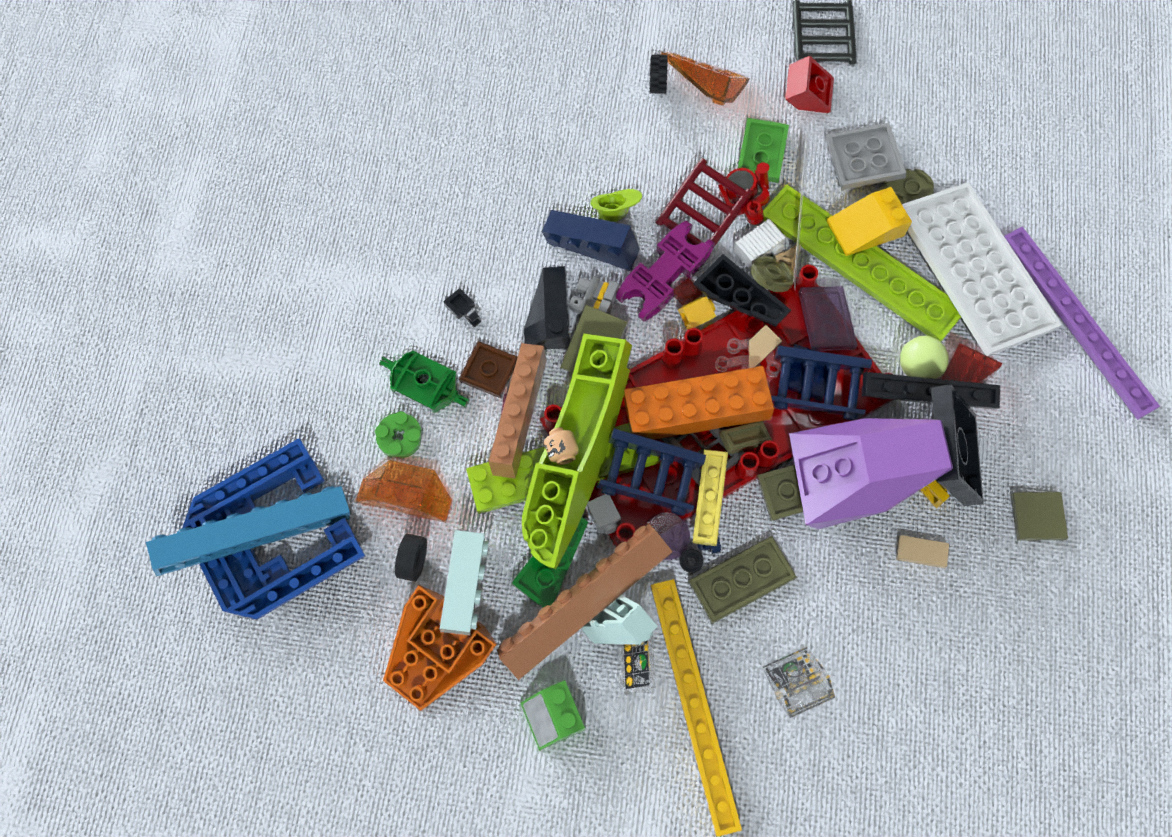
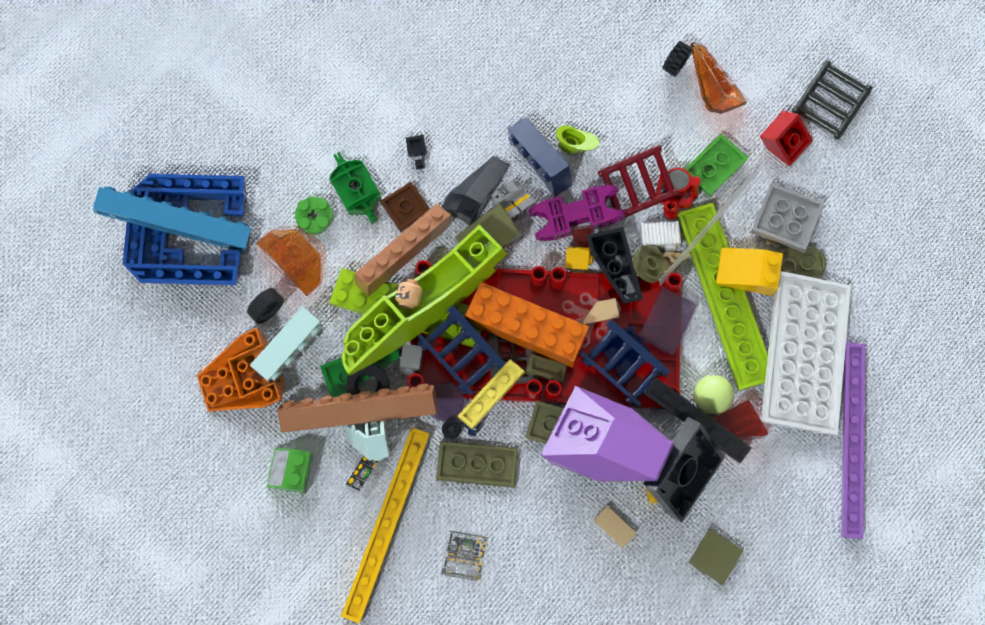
camera: 30 degrees right, 5 degrees up
none -> black tyre [346,364,390,395]

